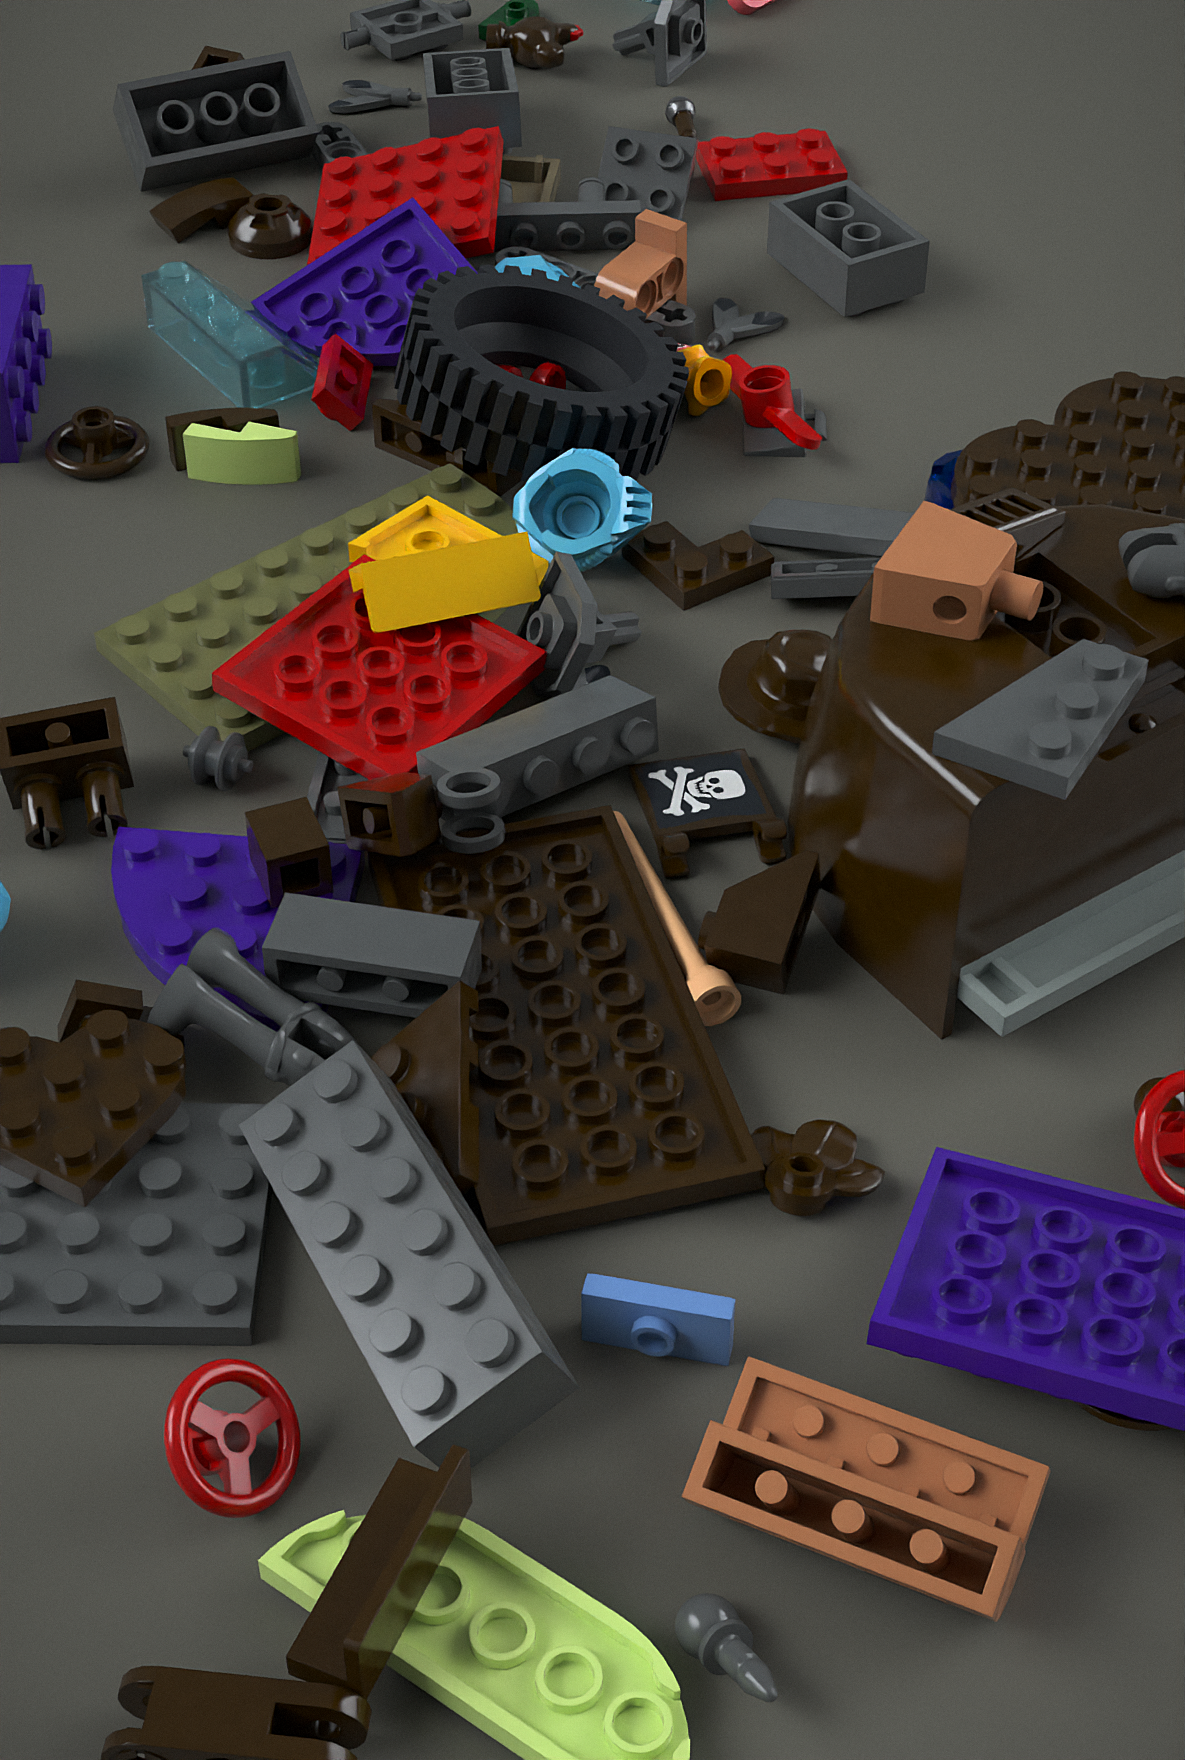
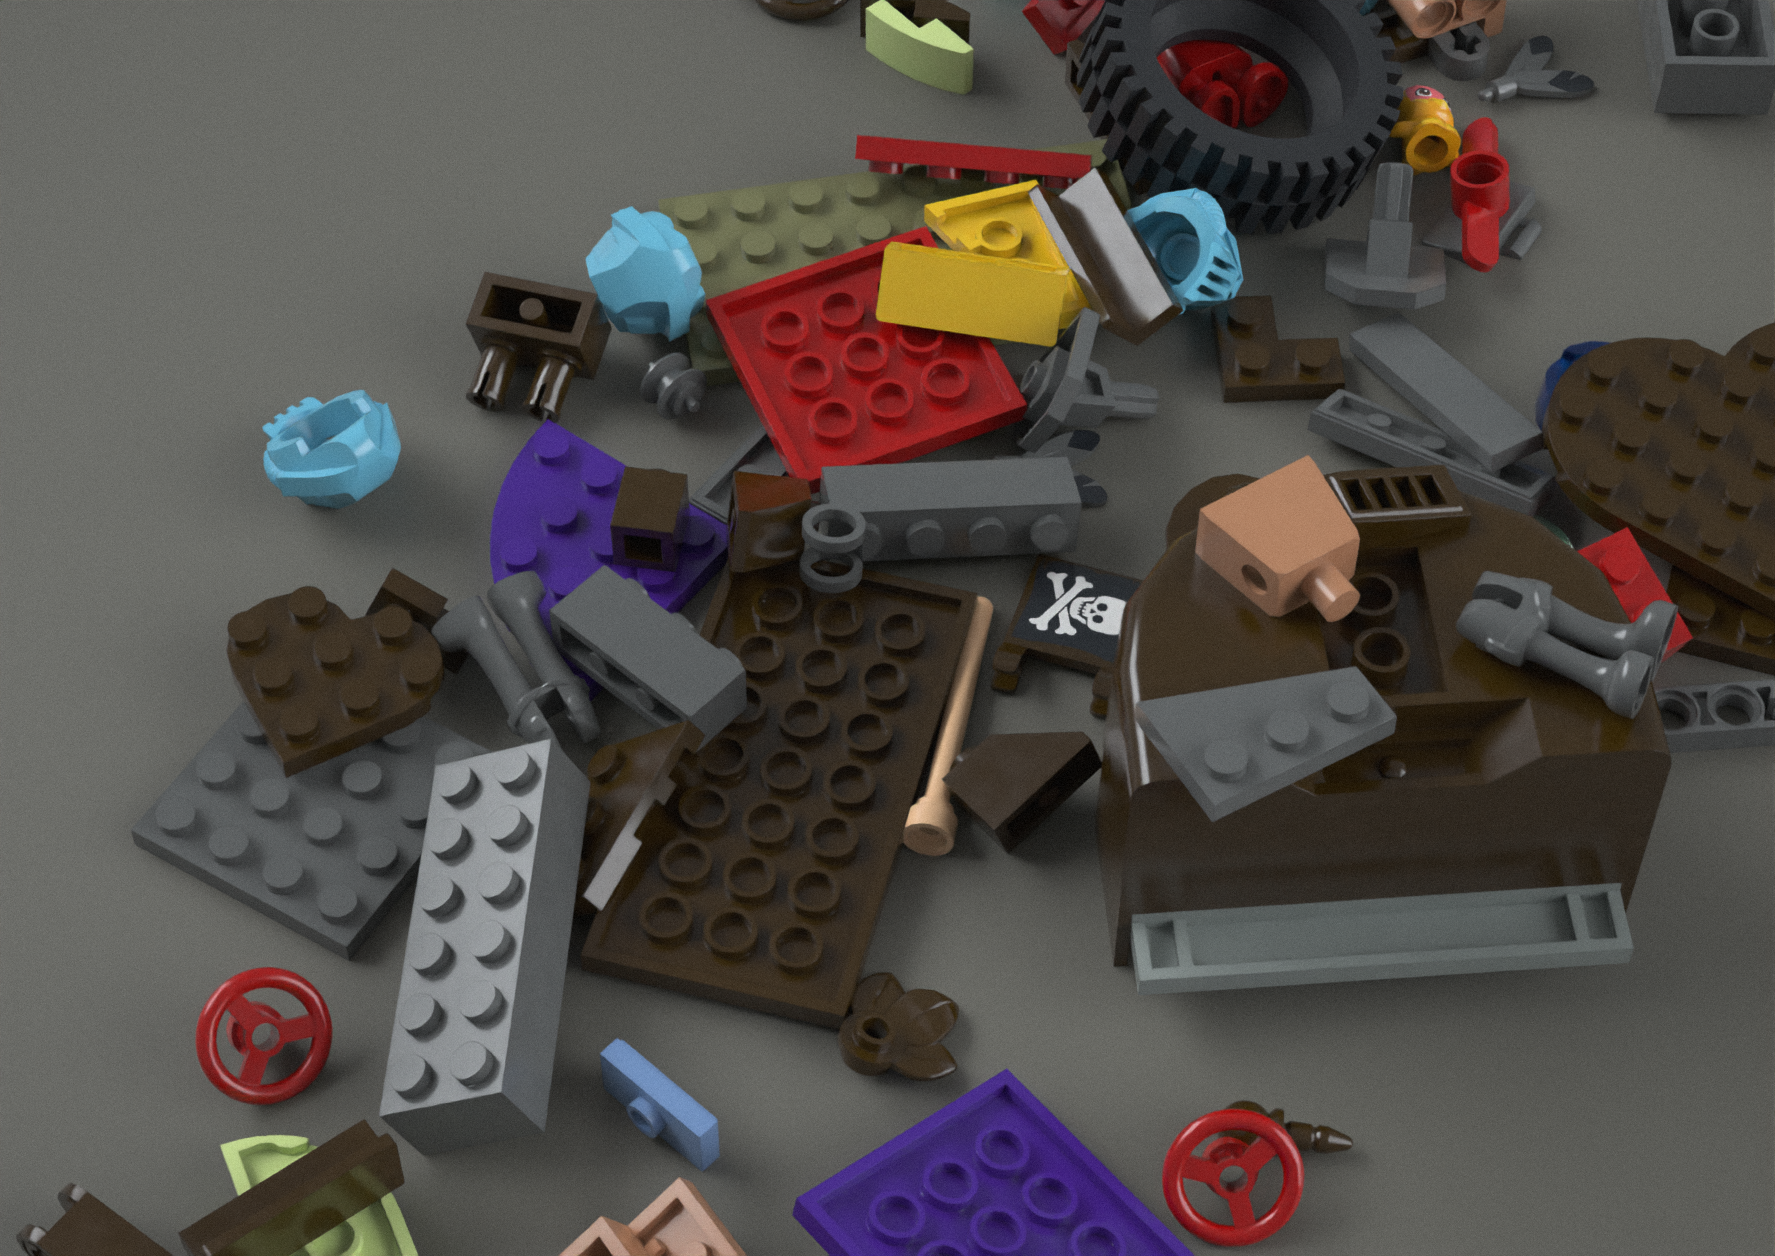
camera: 30 degrees right, 10 degrees up
none -> medium azure helmet [585,206,705,342]
none -> red plate [855,135,1093,189]
none -> panel [1028,168,1184,346]
none -> dark grey piece [1325,162,1446,310]

